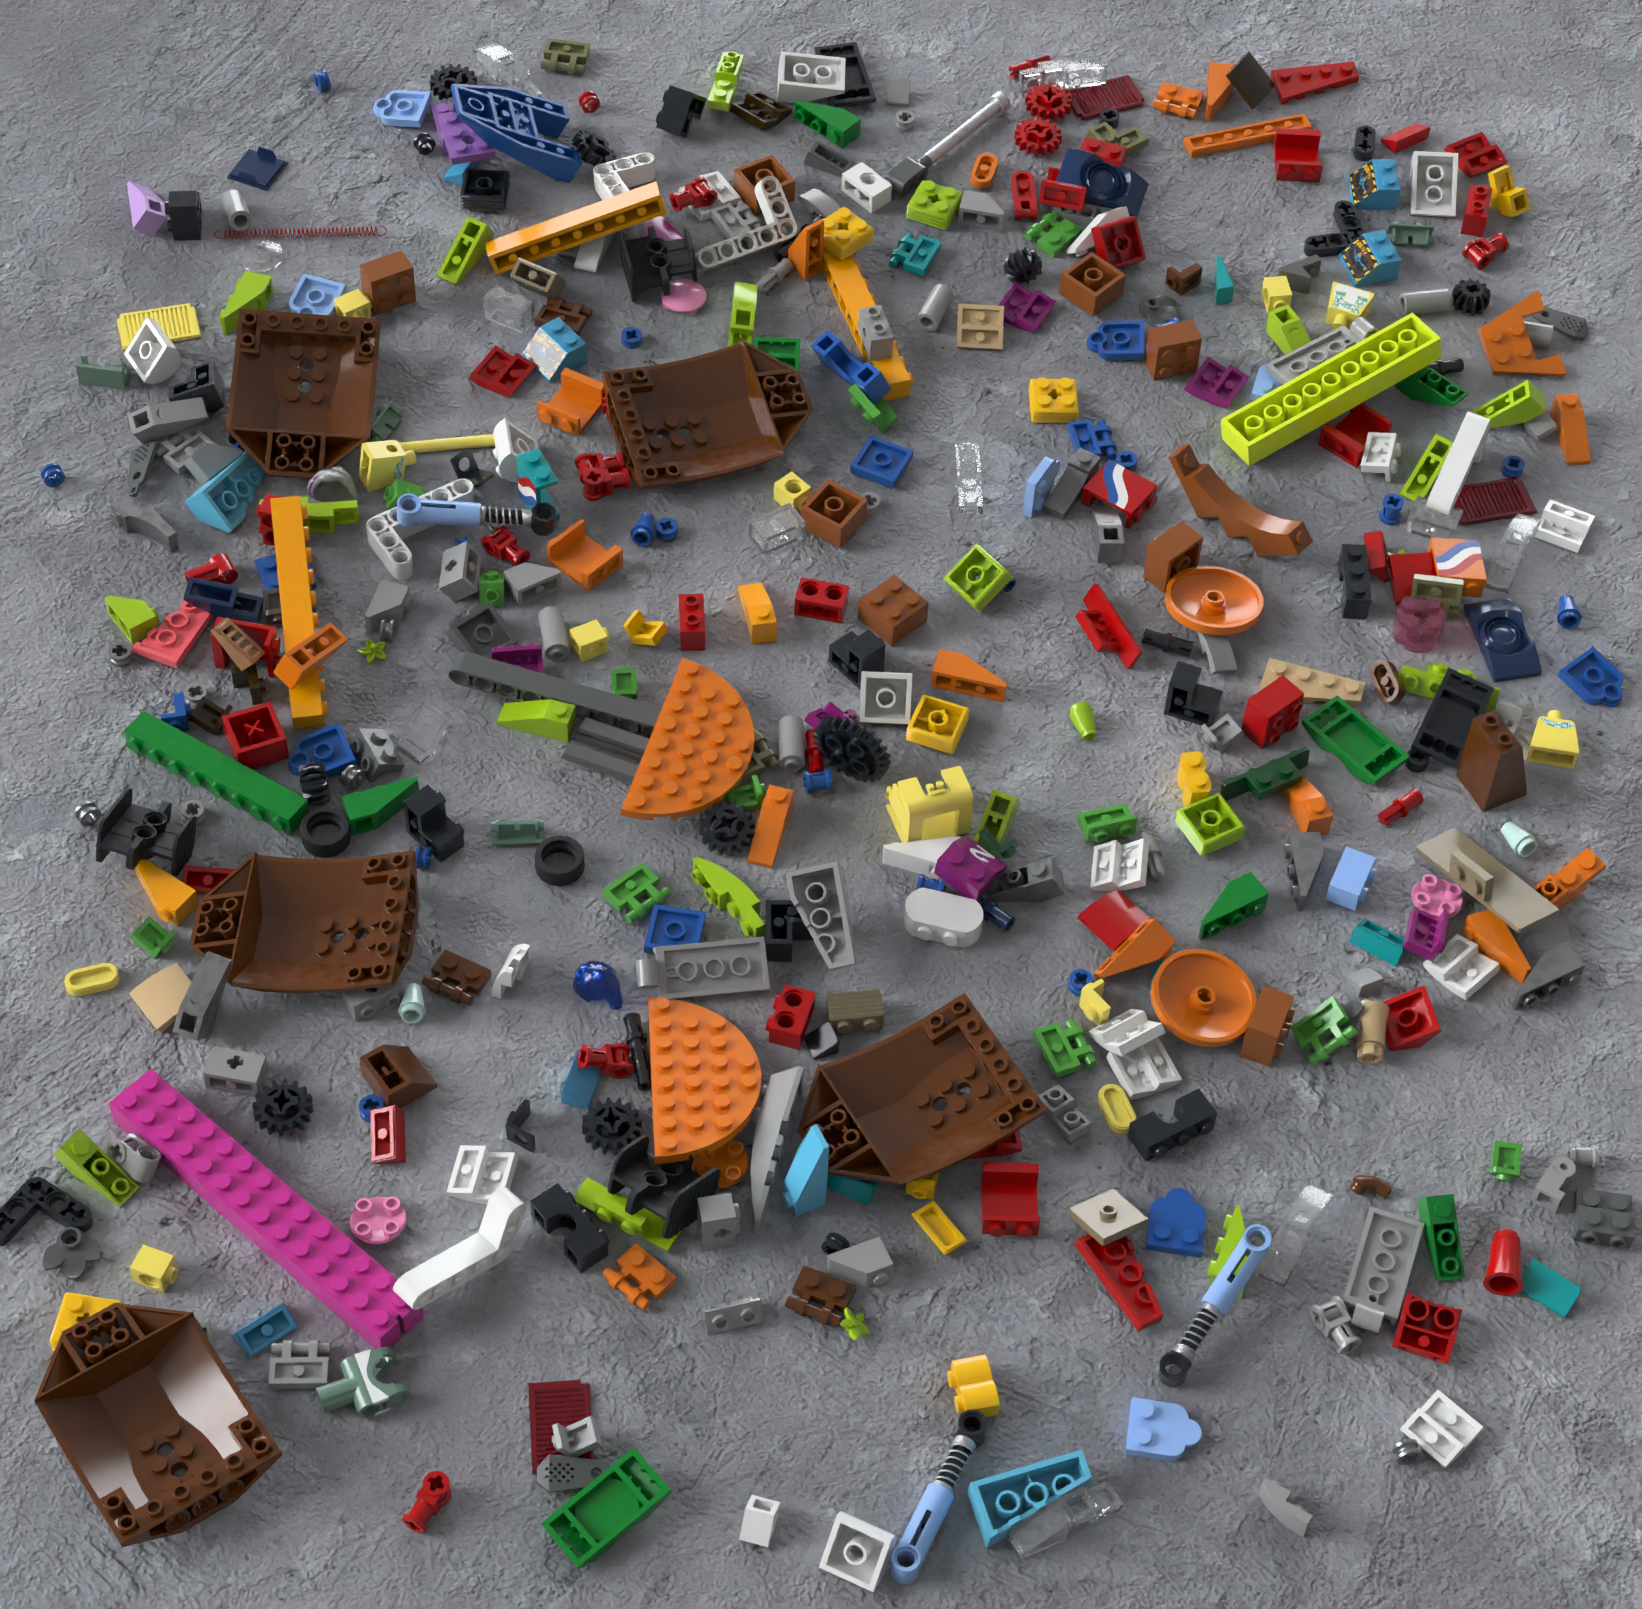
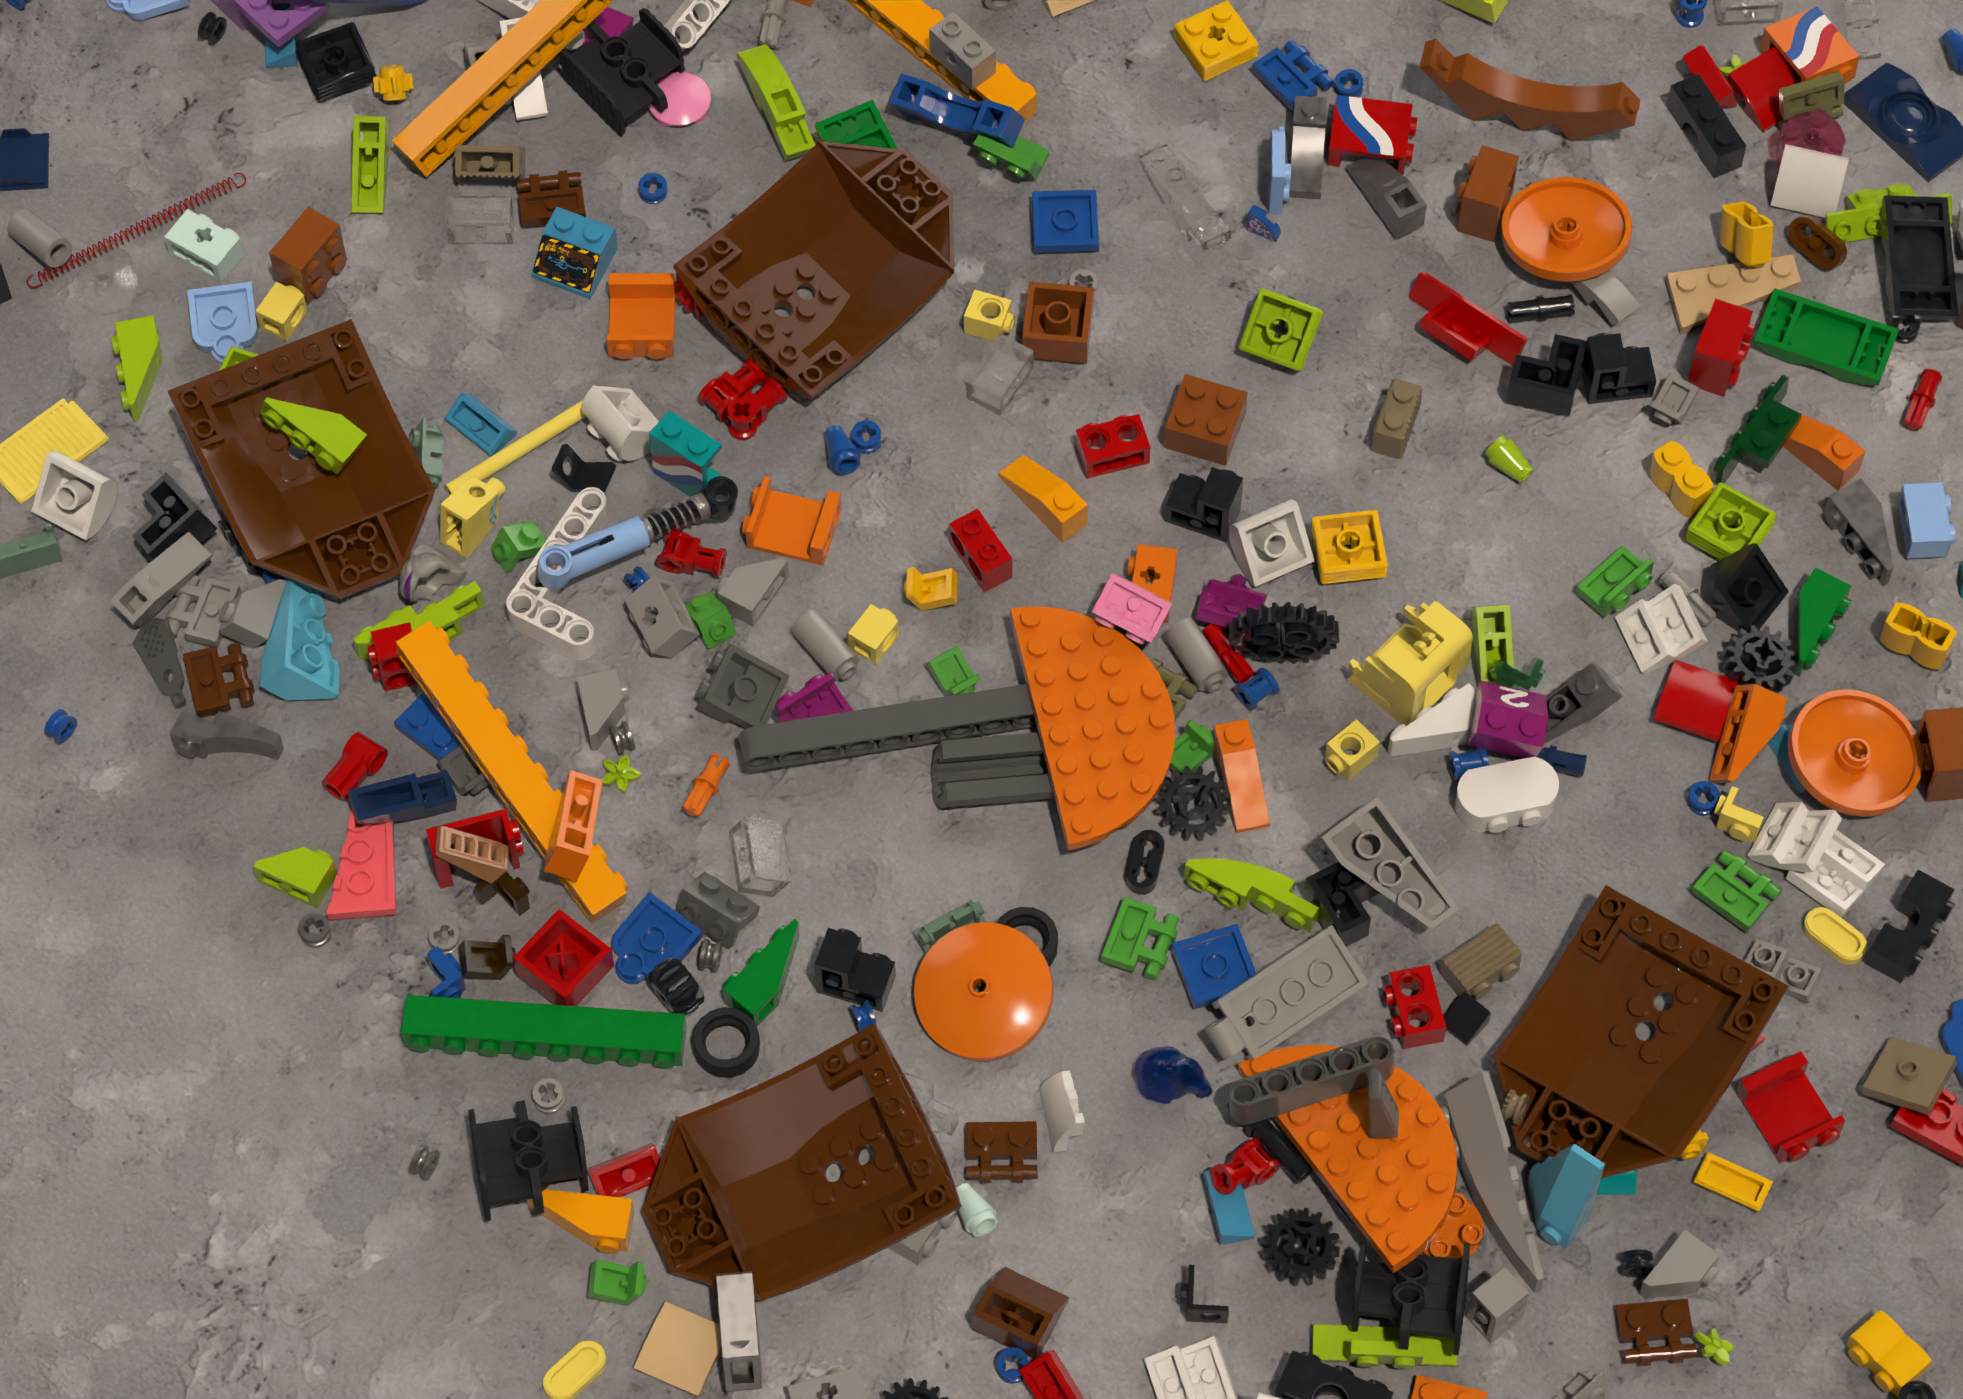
camera: 25 degrees left, 10 degrees up
red slope [469,345,536,397] -> none
lime slope [496,699,576,743] -> none
orange slope [931,649,1007,703] -> none
none -> light aqua brick [164,209,244,283]
none -> reddish brown plate [183,643,255,717]
none -> lime slope [259,398,367,475]
none -> yellow gear [373,65,414,101]
none -> dark azure slope [444,392,518,456]
none -> orange axle [683,753,730,817]
none -> orange dish [914,922,1054,1061]
none -> bright pink bracket [1091,572,1173,644]
none -> black beam [1126,830,1165,895]
none -> orange brick [1127,544,1178,623]
none -> dark grey beam [1228,1036,1394,1125]
none -> blue tile [1247,205,1281,242]
none -> light yellow brick [1325,719,1380,781]
none -> dark grey slope [1368,1068,1399,1138]
none -> dark tan brick [1371,378,1423,459]
none -> dark tan bush [1501,1089,1529,1125]
none -> black brick [1506,334,1587,416]
none -> black slope [1710,543,1789,633]
none -> yellow brick [1720,201,1774,267]
none -> black gear [1723,625,1798,692]
none -> white slope [1770,144,1849,218]
none -> yellow brick [1879,603,1957,670]

